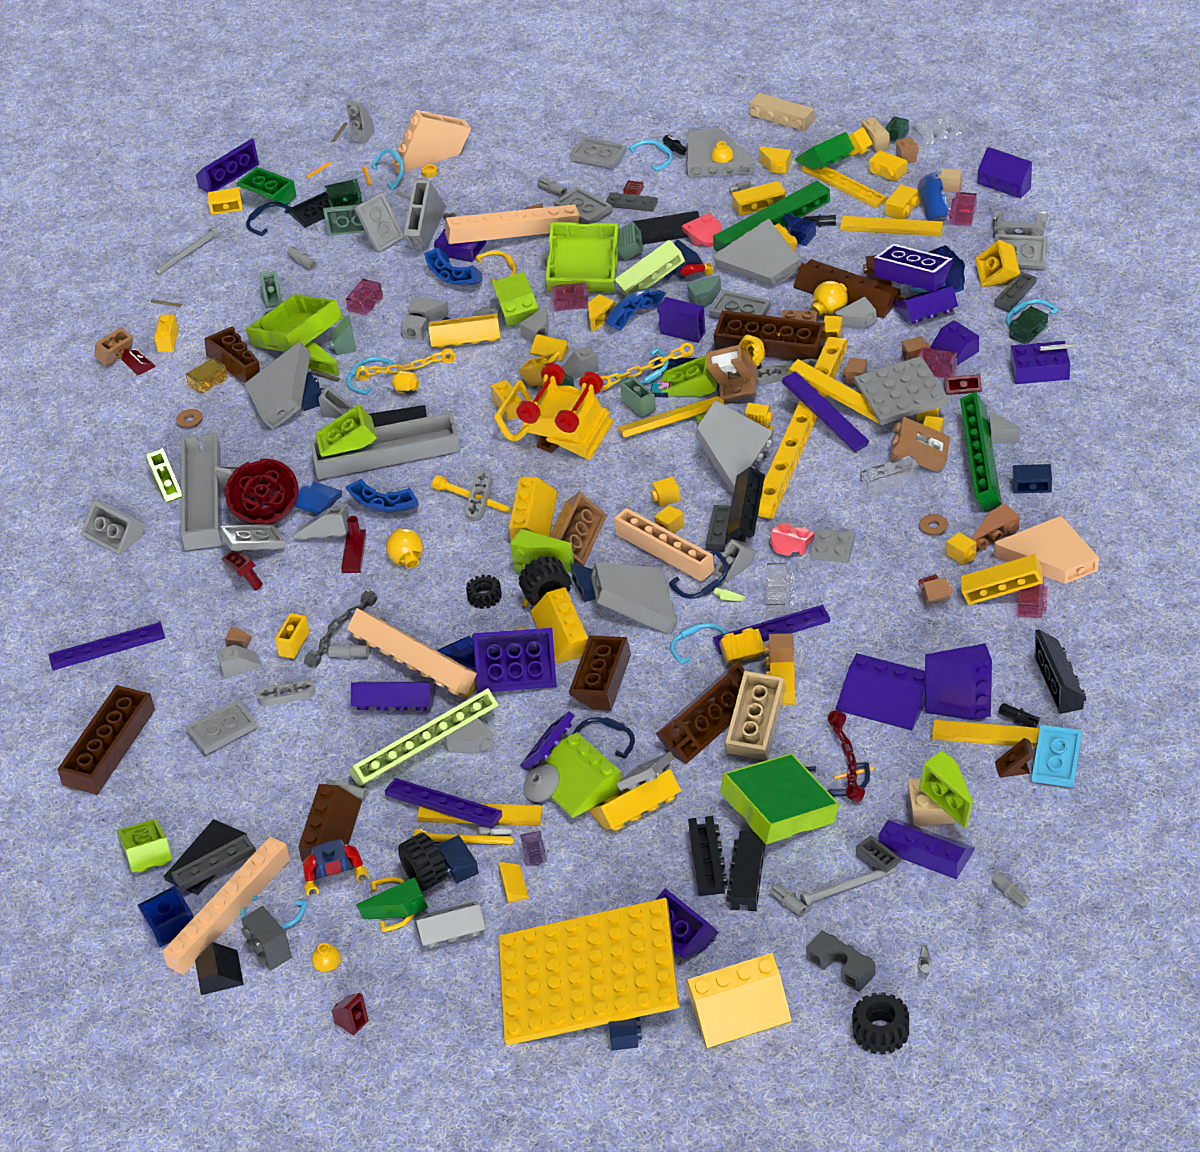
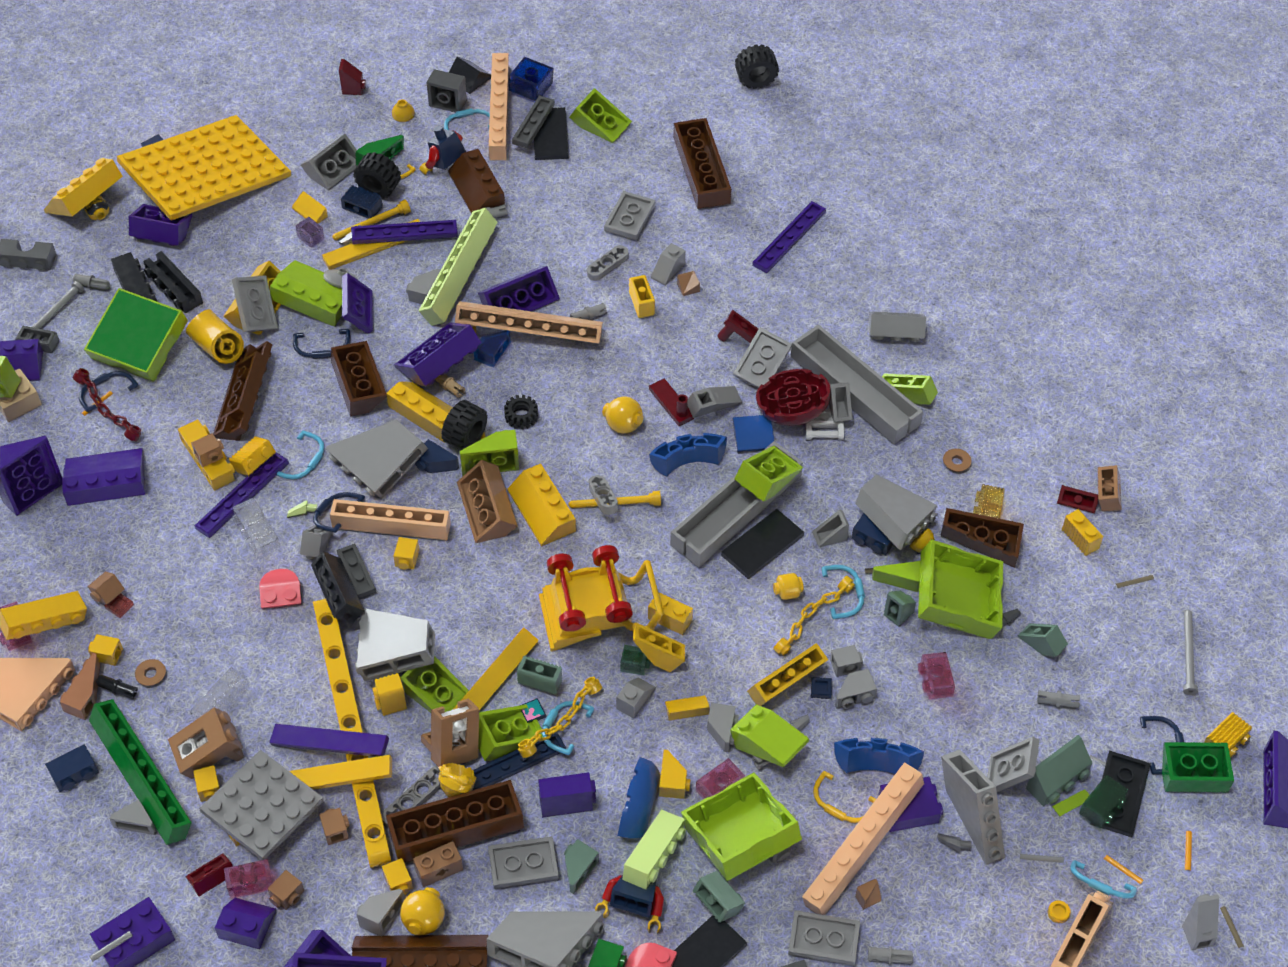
camera: 140 degrees right, 10 degrees up
dark grey piece [304,589,378,667] -> none
yellow brick [651,476,681,507] -> none
tan brick [725,671,786,761] -> none
light grey plate [810,528,855,563] -> none
none -> black axle [96,675,138,700]
none -> yellow brick [185,309,244,364]

